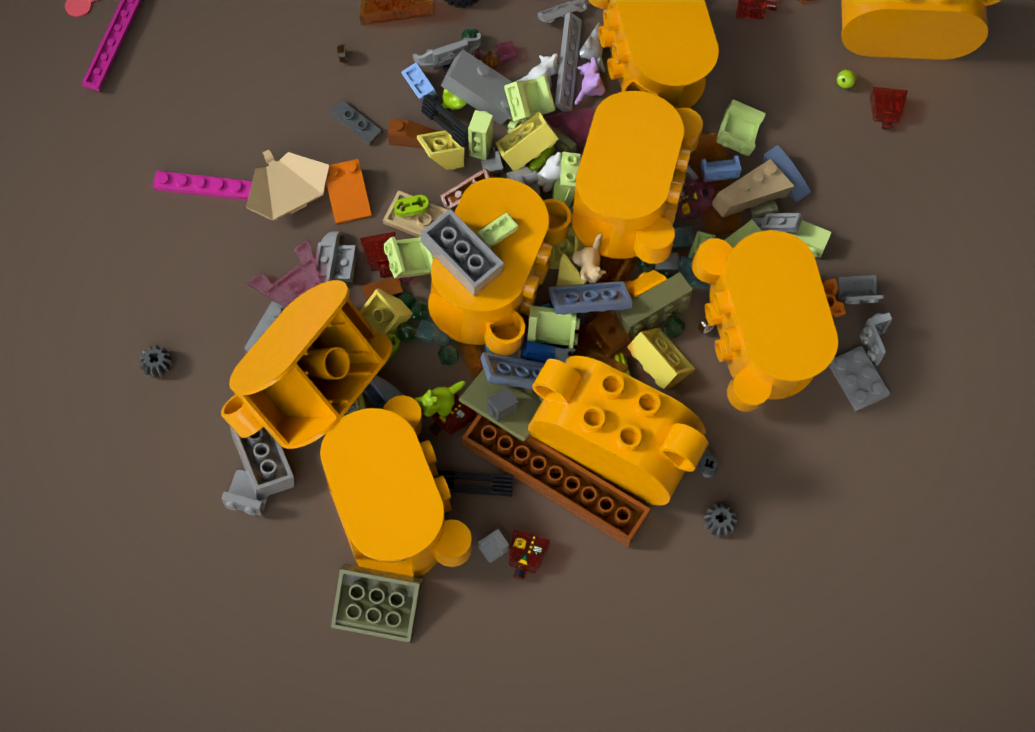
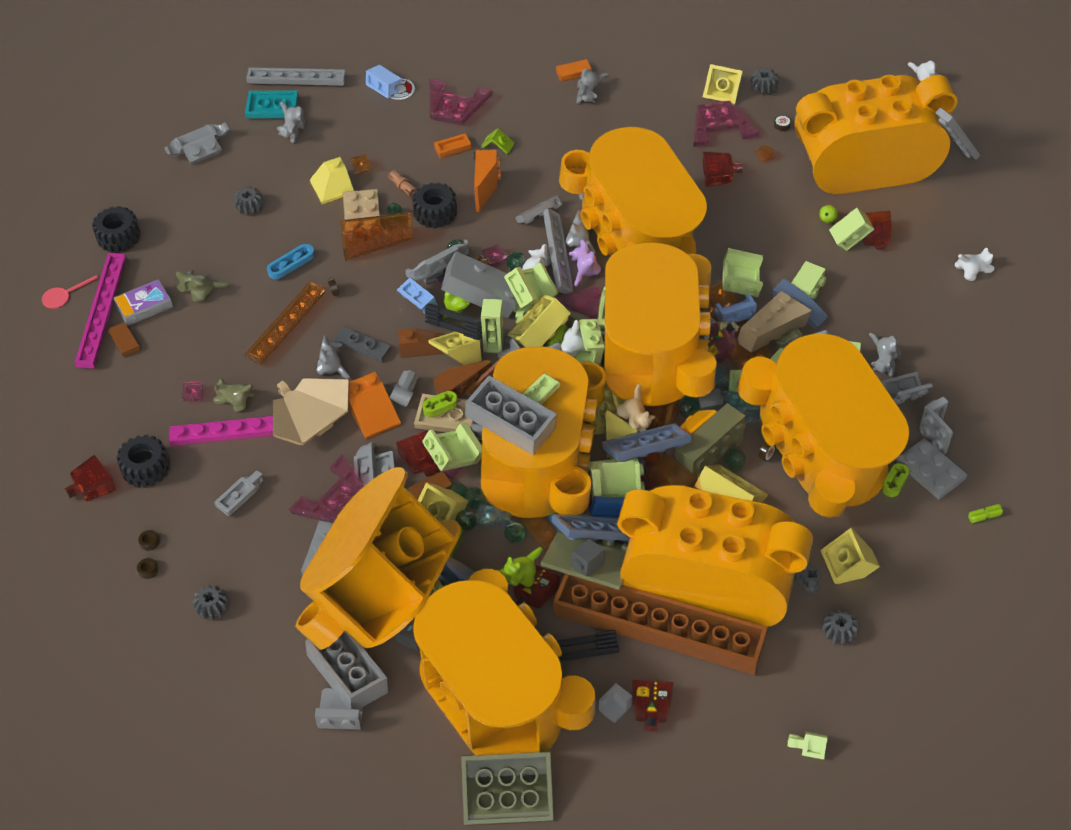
camera: 10 degrees left, 15 degrees down
none -> clear red torso [64,455,116,502]
none -> dark orange tile [107,322,140,357]
none -> piece [113,279,173,327]
none -> black tyre [117,435,170,488]
none -> dark brown tile [137,558,158,579]
none -> dark brown tile [138,530,160,551]
none -> olive animal [176,270,229,302]
none -> clear pink plate [182,381,203,401]
none -> olive animal [213,378,254,412]
none -> light grey hinge [214,470,264,516]
none -> clear orange plate [245,282,325,366]
none -> dark azure plate [267,244,314,279]
none -> light grey animal [316,335,351,379]
none -> light grey piece [389,370,418,407]
none -> dark orange slope [433,360,492,398]
none -> clear green piece [506,251,525,271]
none -> yellowish green plate [788,732,828,759]
none -> yellowish green brick [792,261,827,299]
none -> light yellow slope [820,528,880,584]
none -> yellowish green brick [829,208,874,251]
none -> light grey animal [869,333,901,378]
none -> lime beam [882,463,910,497]
none -> light grey plate [936,108,980,160]
none -> white animal [955,248,994,281]
none -> lime piece [968,504,1003,523]

